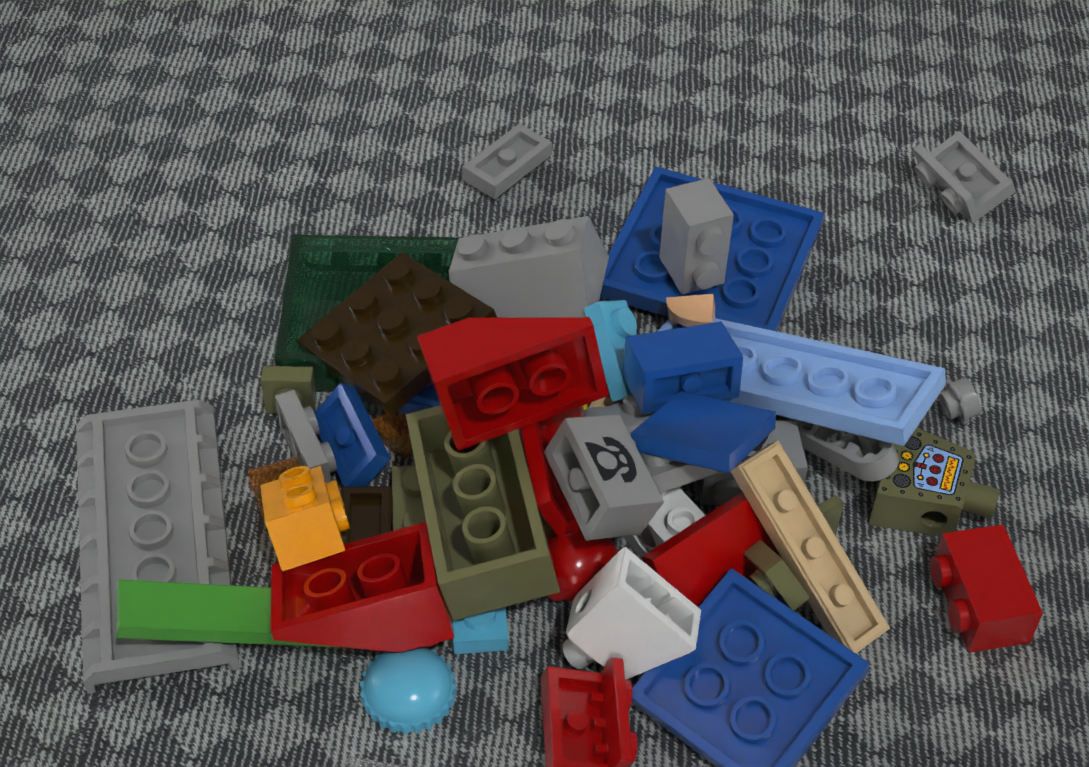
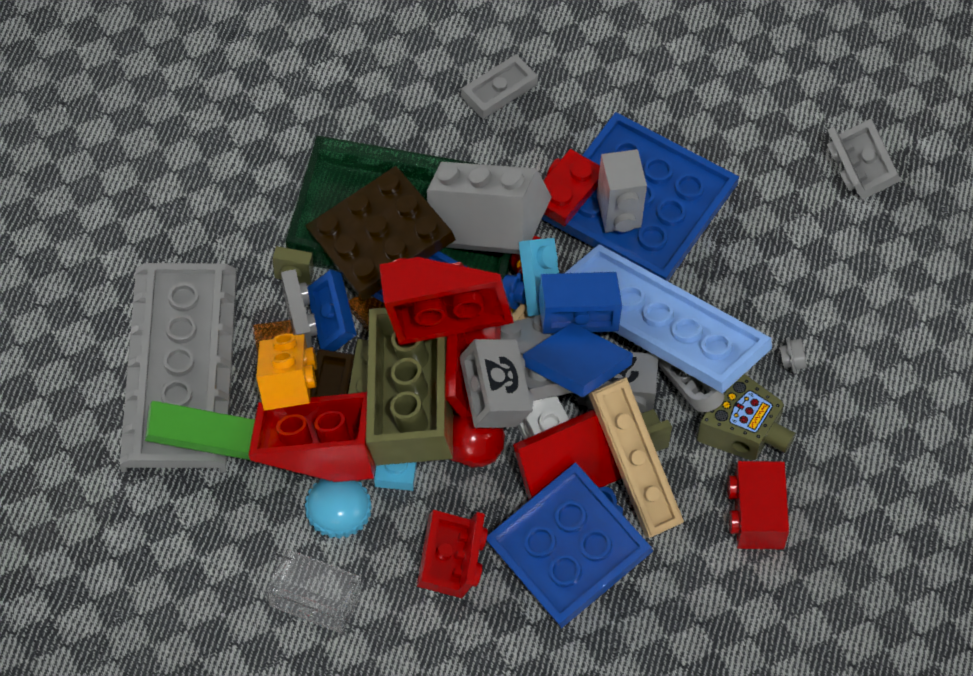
camera: 10 degrees right, 10 degrees up
white torso [563,547,701,679] -> none
light nougat tile [666,294,716,327] -> none
olive plate [743,540,810,611] -> none
none -> red bracket [543,149,600,226]

